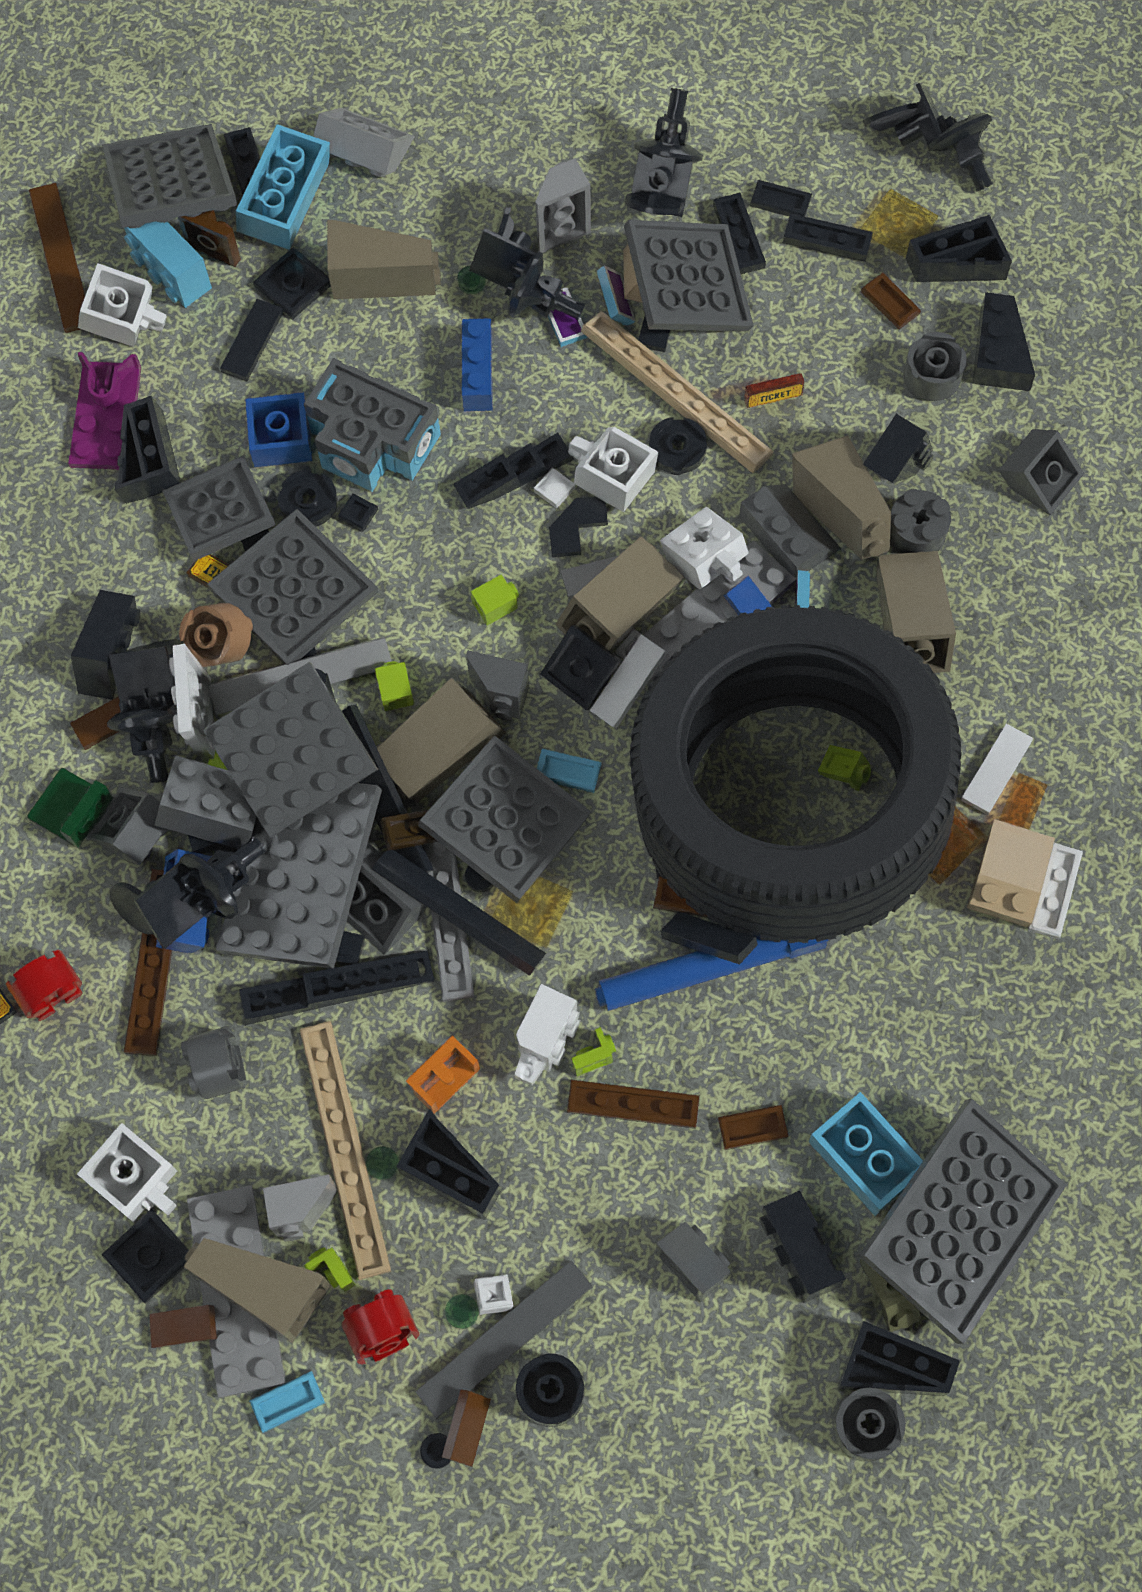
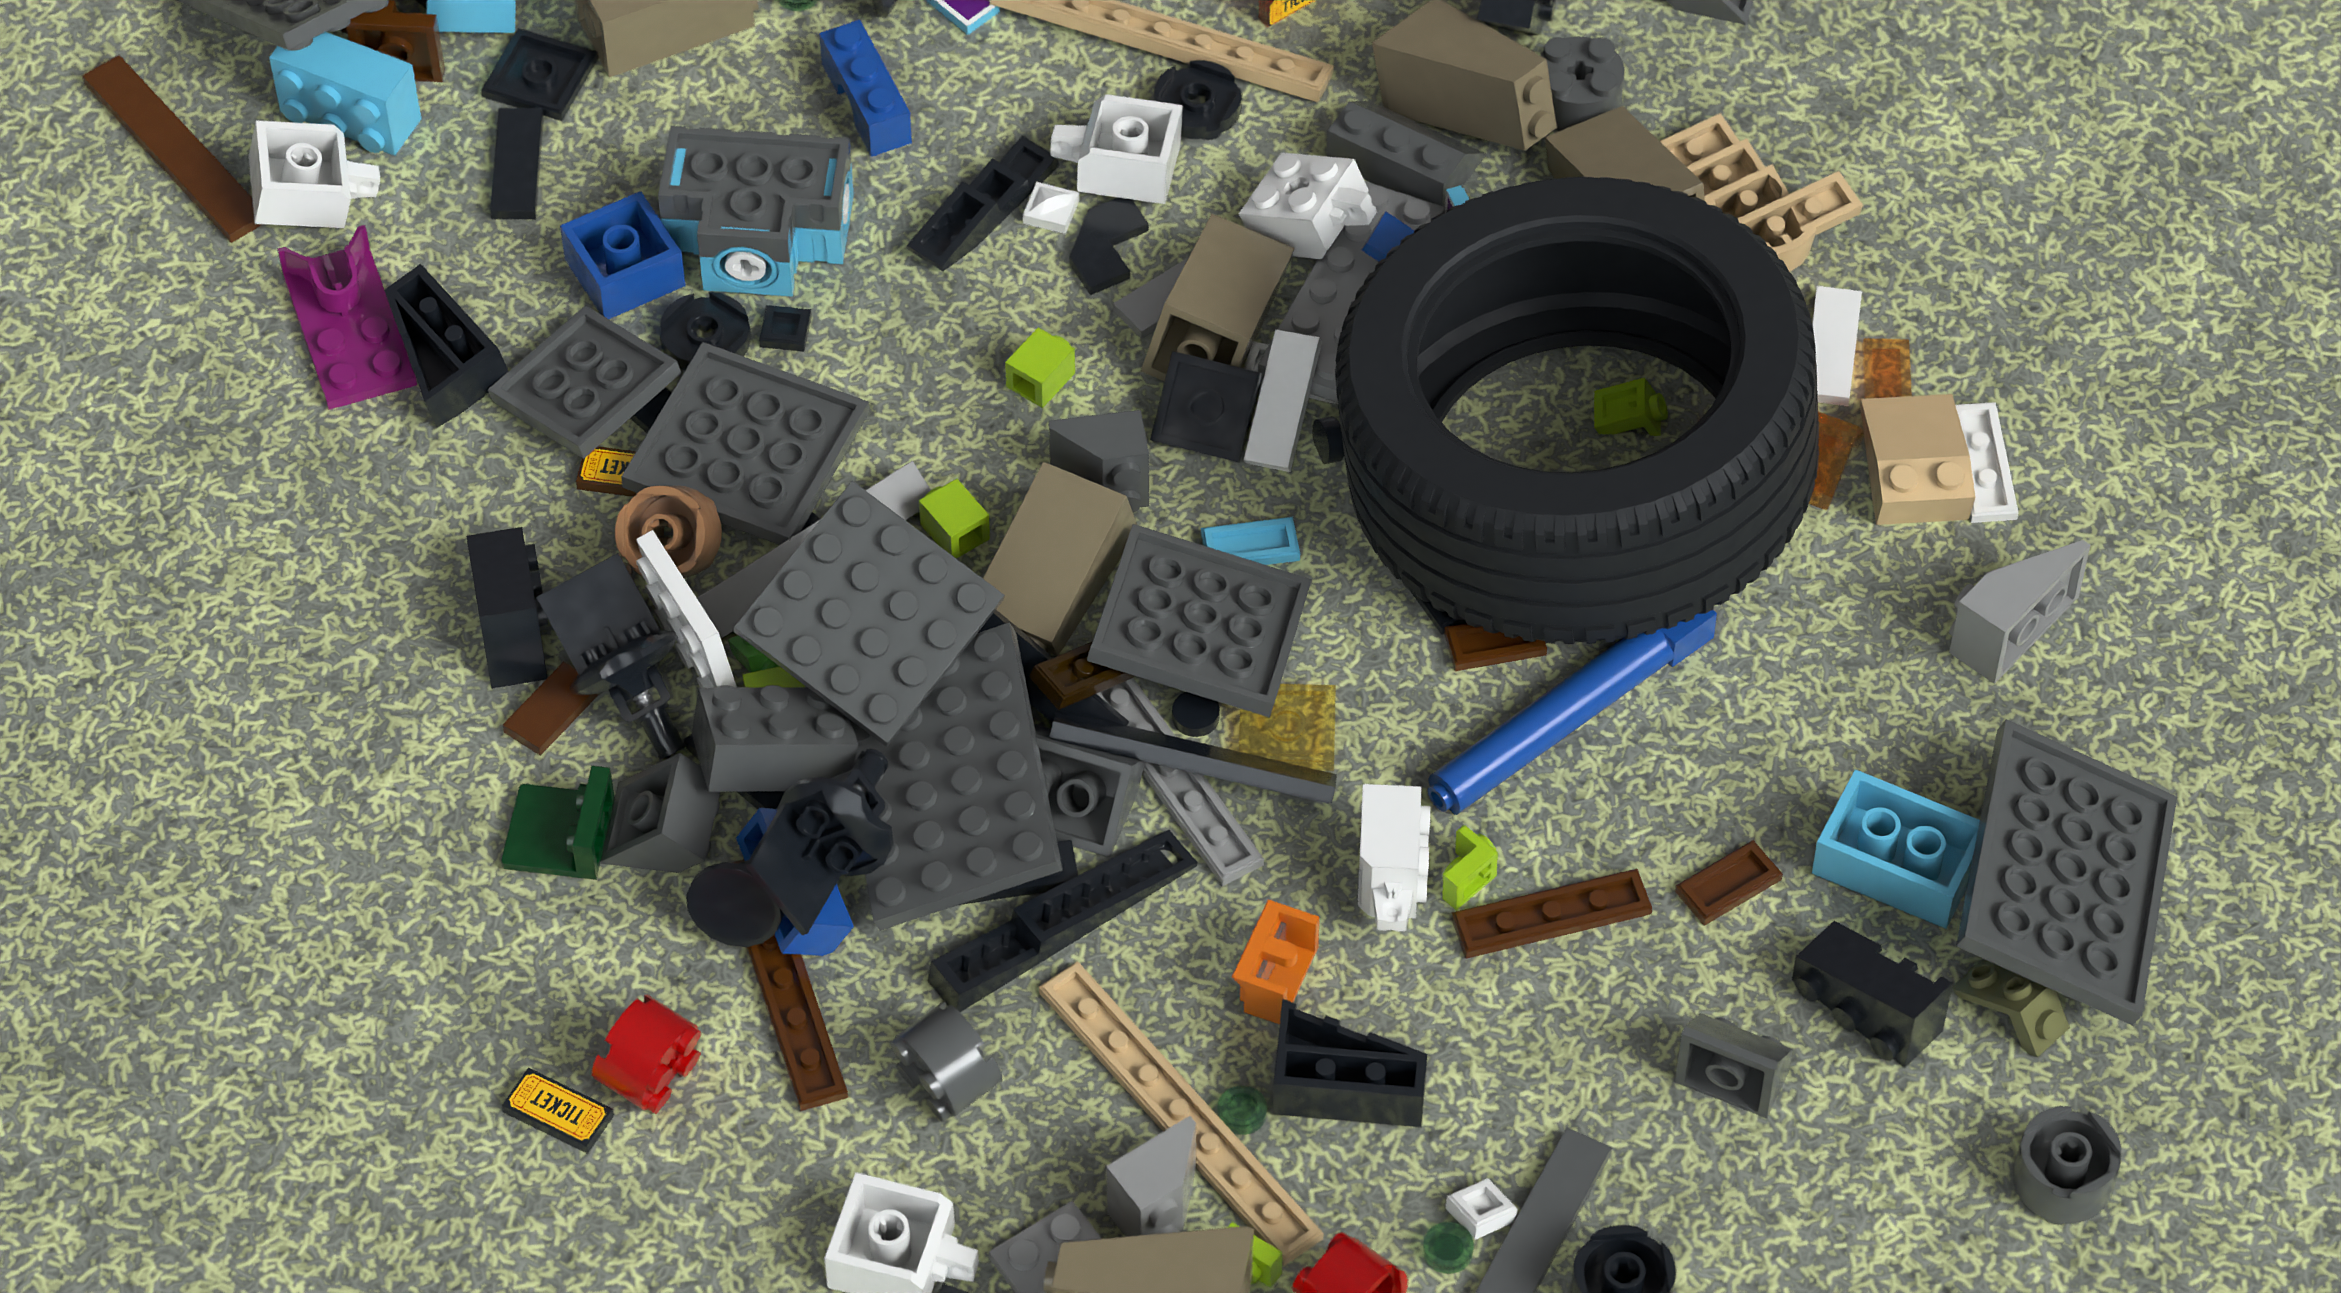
camera: 25 degrees left, 15 degrees down
black tile [660,912,758,965] -> none
black wedge [836,1321,961,1396] -> none
none -> tan slope [1660,113,1863,272]
none -> light grey slope [1949,540,2090,684]

